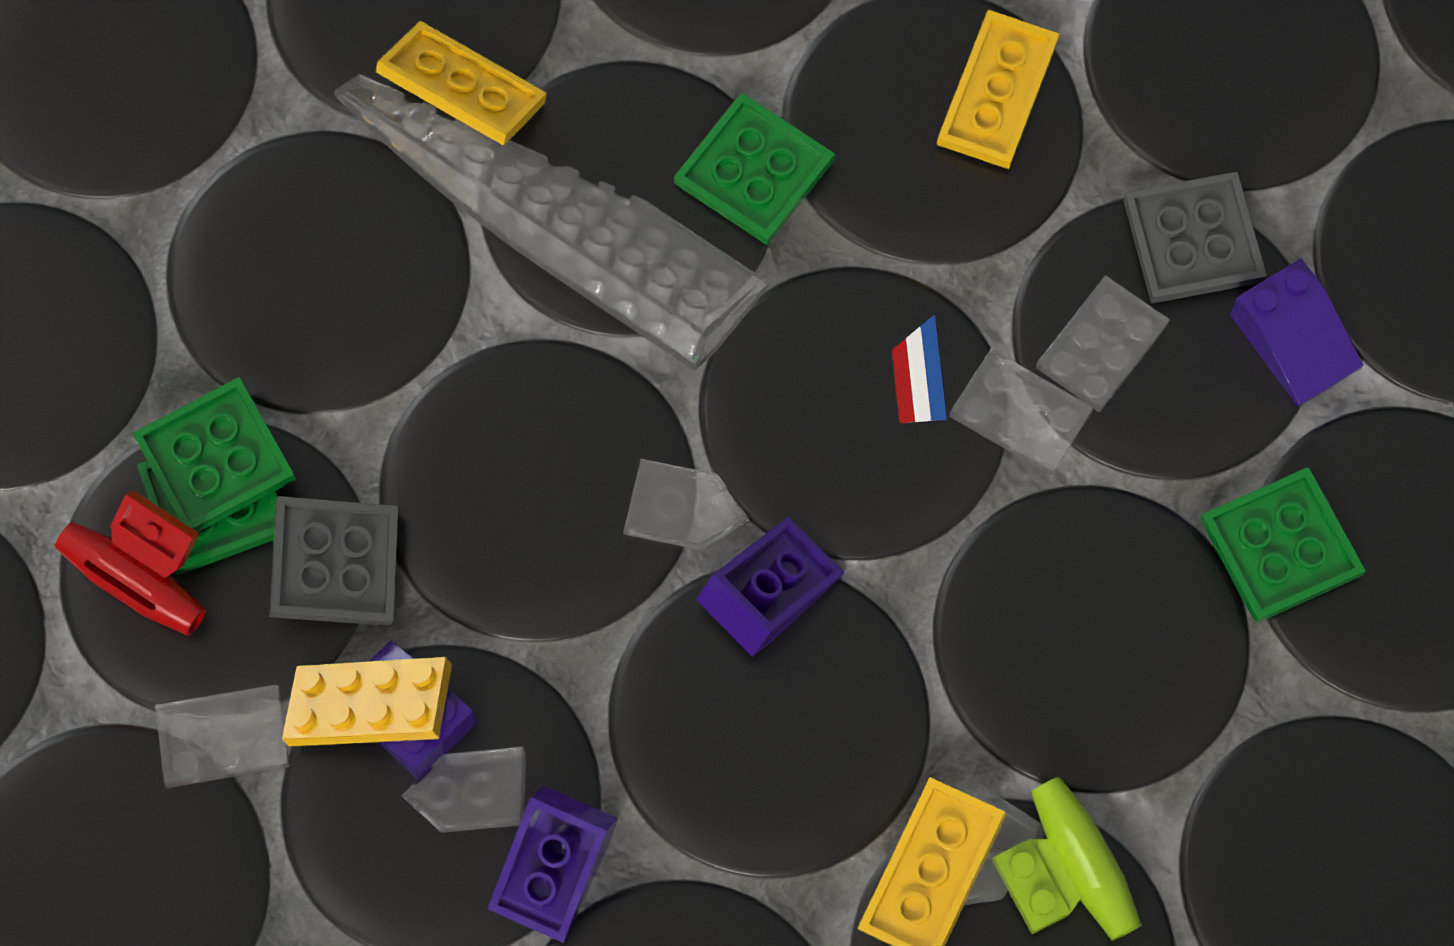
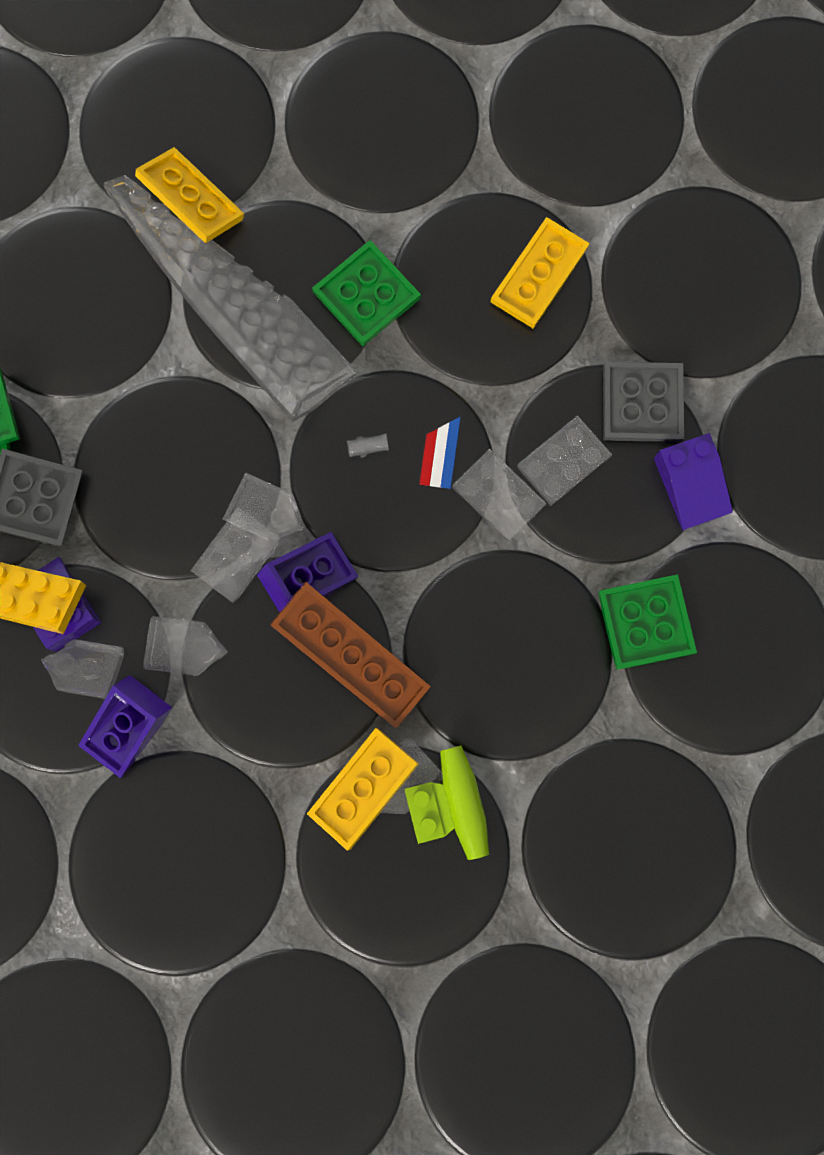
camera: 15 degrees right, 10 degrees up
none -> clear tile [144,616,228,676]
none -> clear plate [191,507,282,603]
none -> dark orange plate [270,582,431,728]
none -> clear pin [347,434,389,458]

